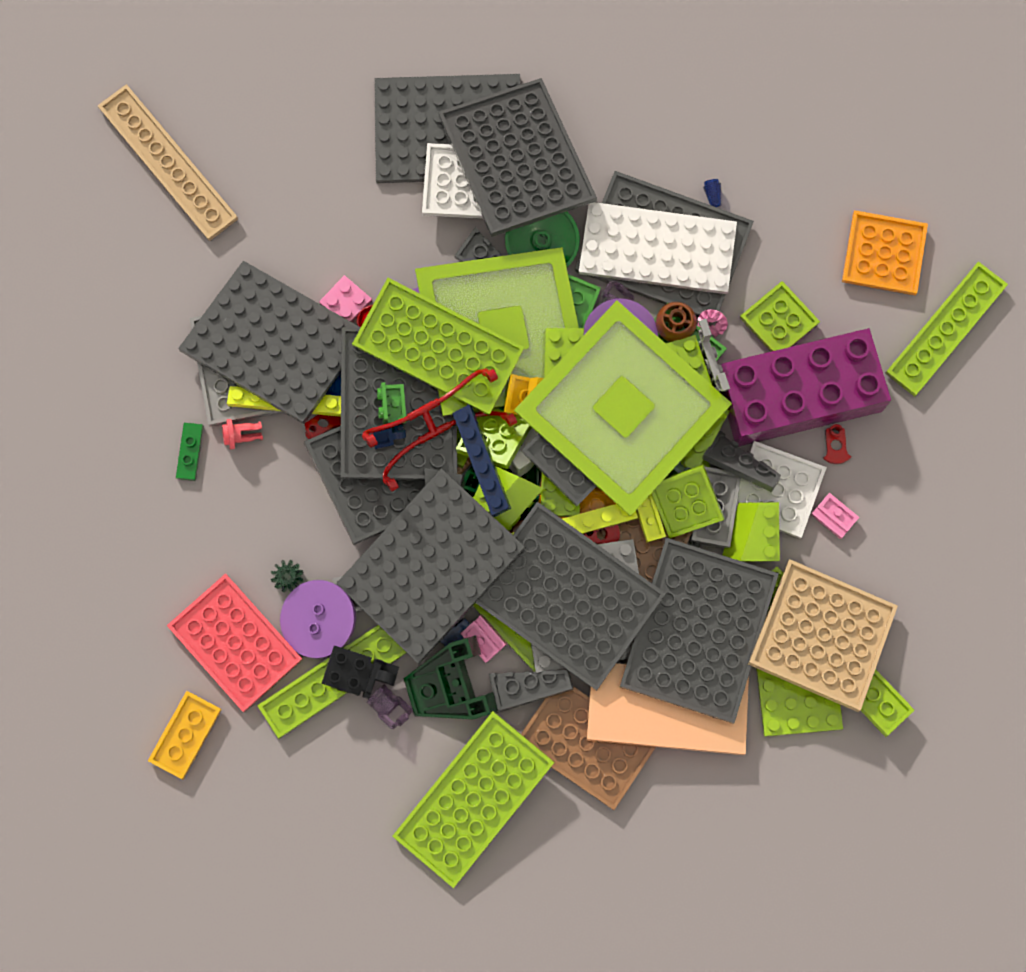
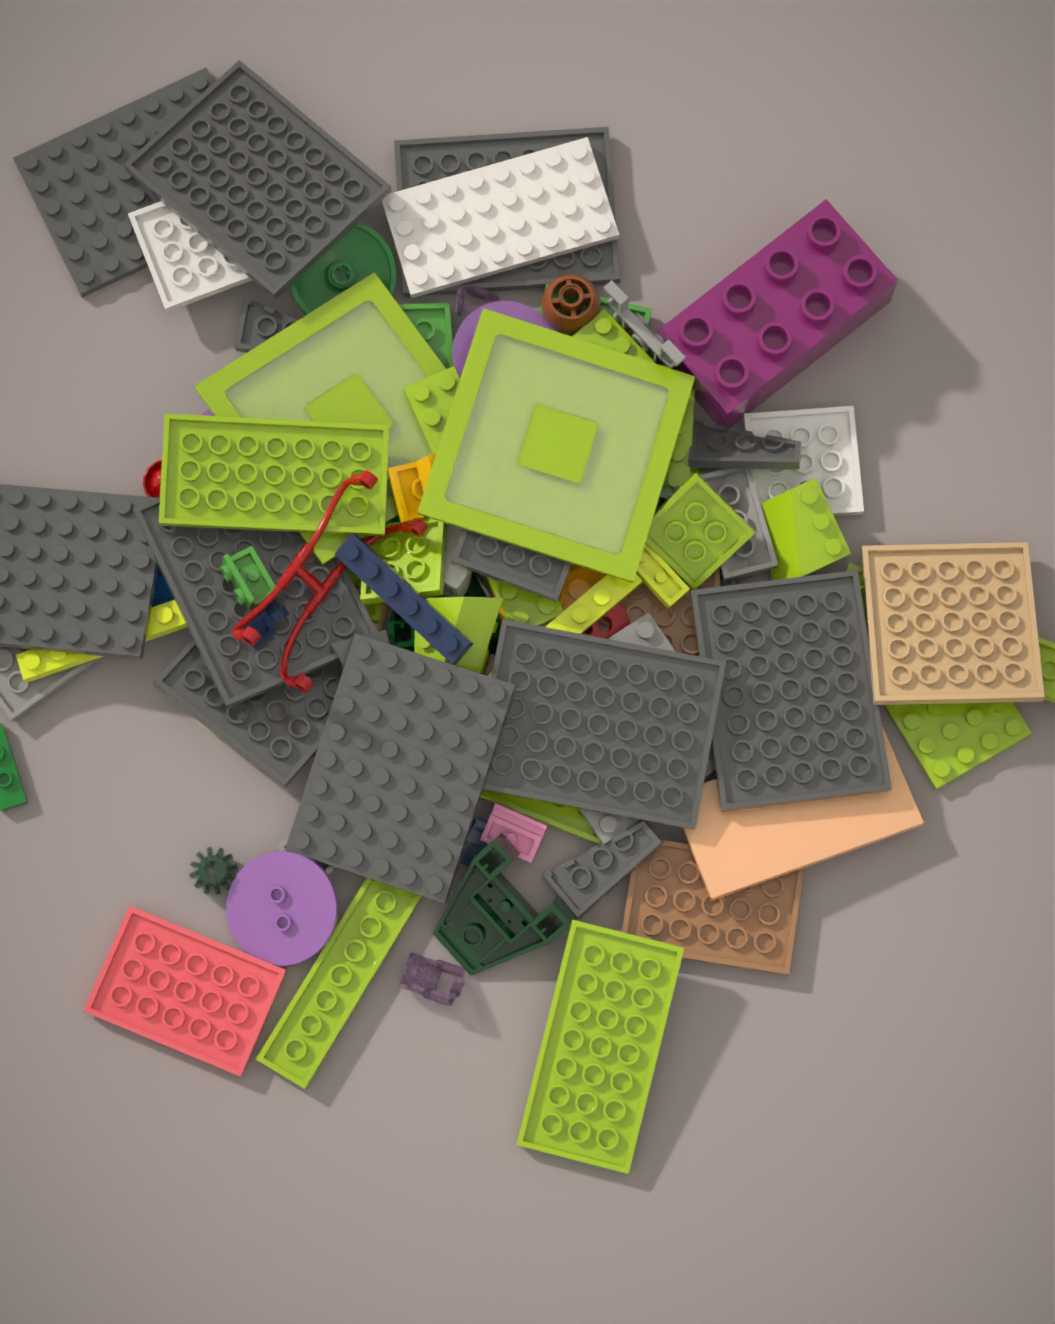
camera: 25 degrees left, 0 degrees up
yellow plate [148,691,222,780] -> none
coral piece [222,419,263,450] -> none
red piece [304,415,341,439] -> none
bright pink plate [319,275,372,322] -> none
black plate [321,645,399,699] -> none
bright pink gear [698,309,728,337] -> none
clear blue cone [703,179,722,207] -> none
lime plate [740,281,820,352] -> none
bright pink plate [811,493,859,539] -> none
red piece [823,424,852,464] -> none
light orange plate [842,210,928,296] -> none
lime plate [885,261,1008,397] -> none

